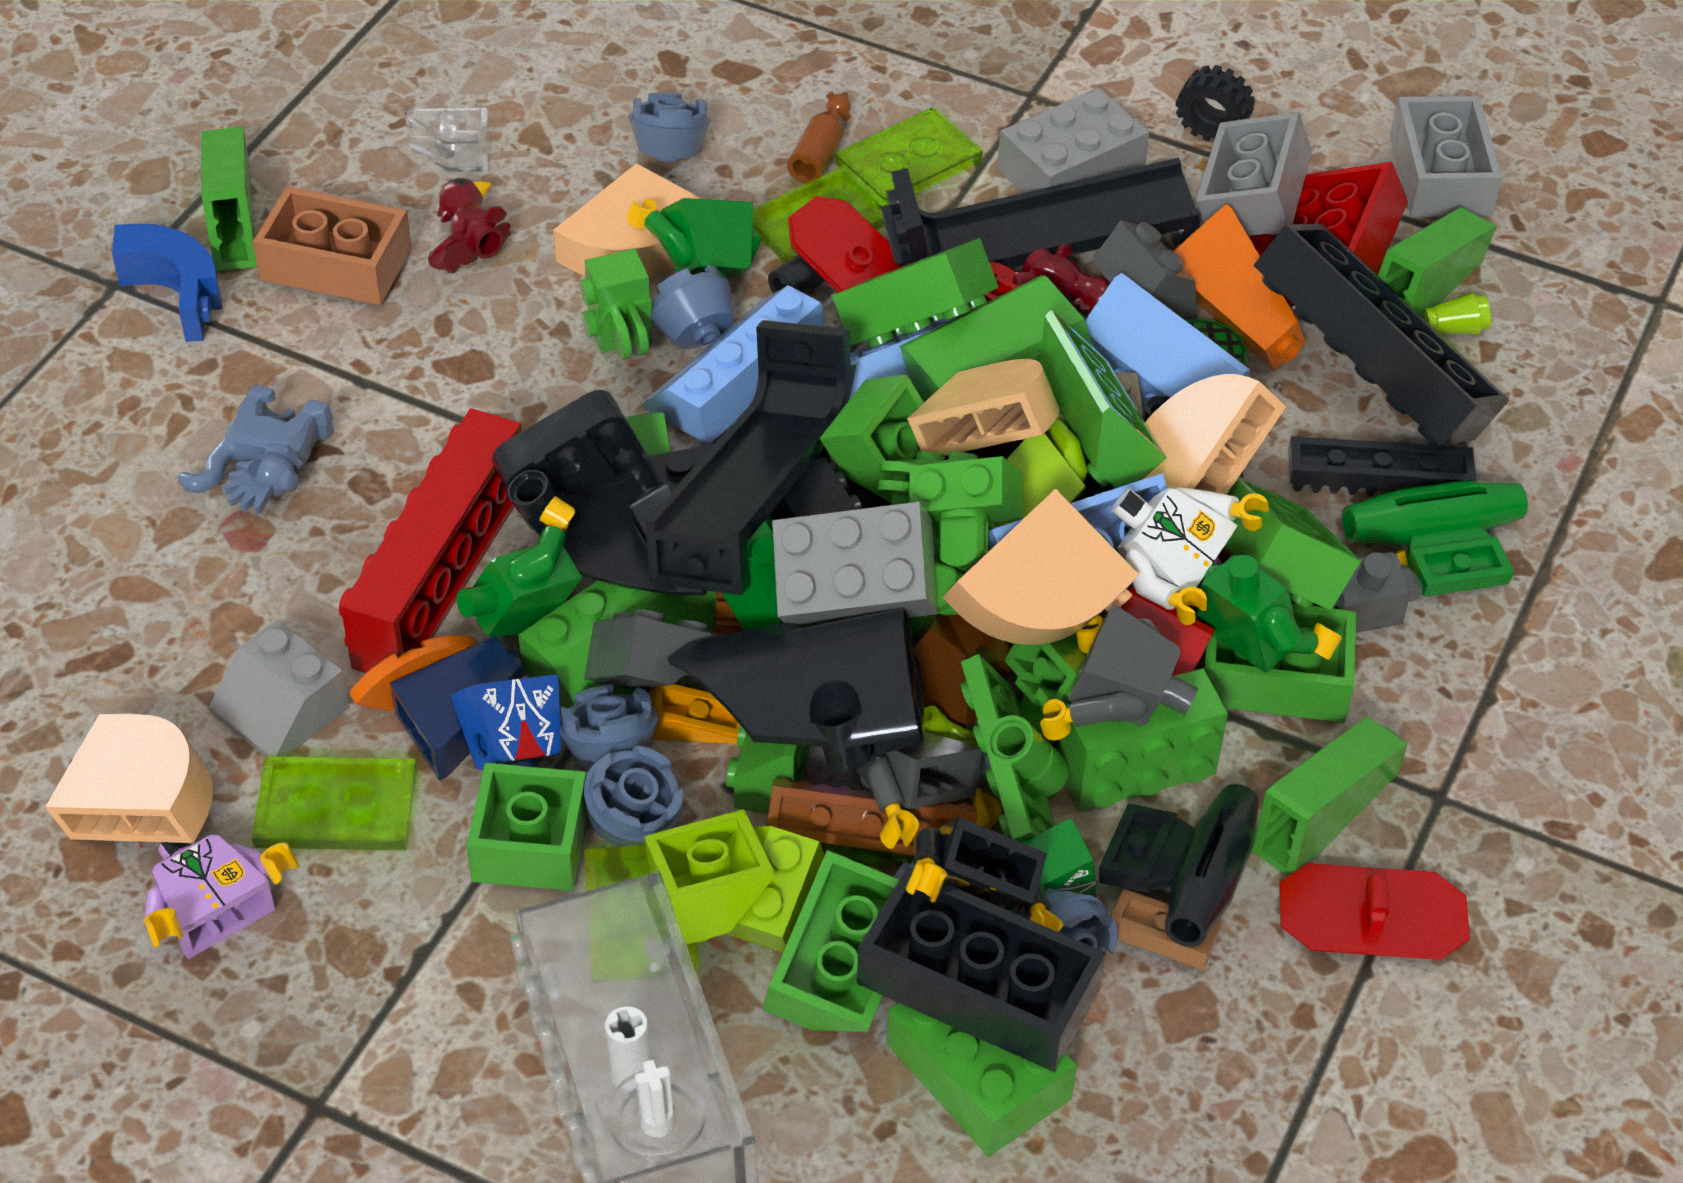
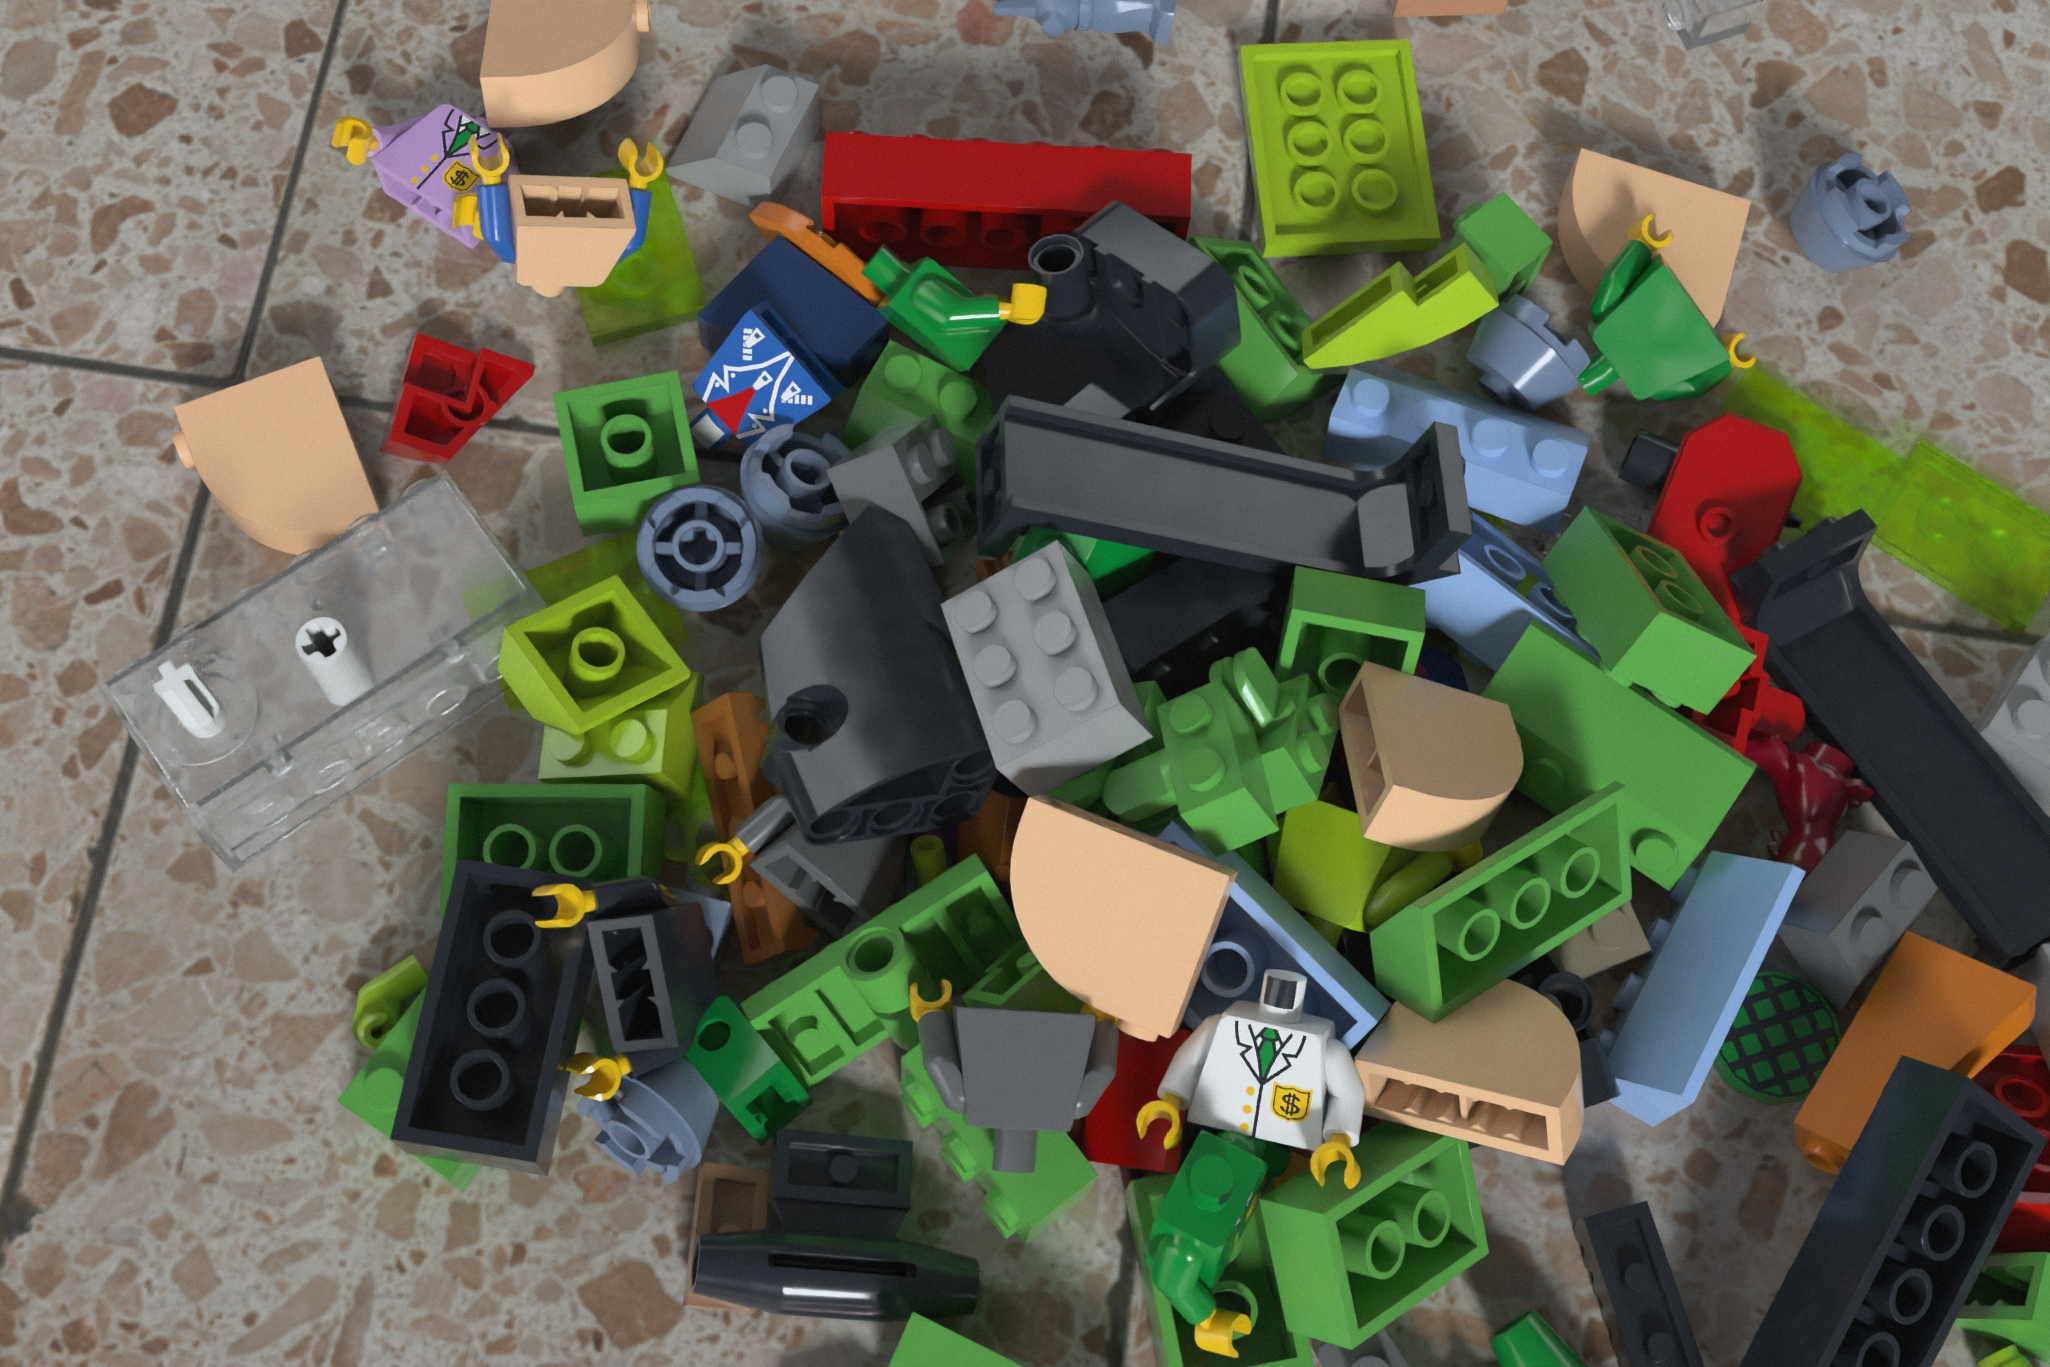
camera: 65 degrees right, 20 degrees up
dark red animal [428,177,511,273] -> none
dark orange wheel [787,91,851,184] -> none
none -> light nougat brick [172,356,393,557]
none -> lime arm [353,954,429,1049]
none -> red slope [379,332,536,464]
none -> light nougat torso [468,132,663,297]
none -> lime plate [1237,39,1441,258]
none -> lime slope [1301,242,1499,369]

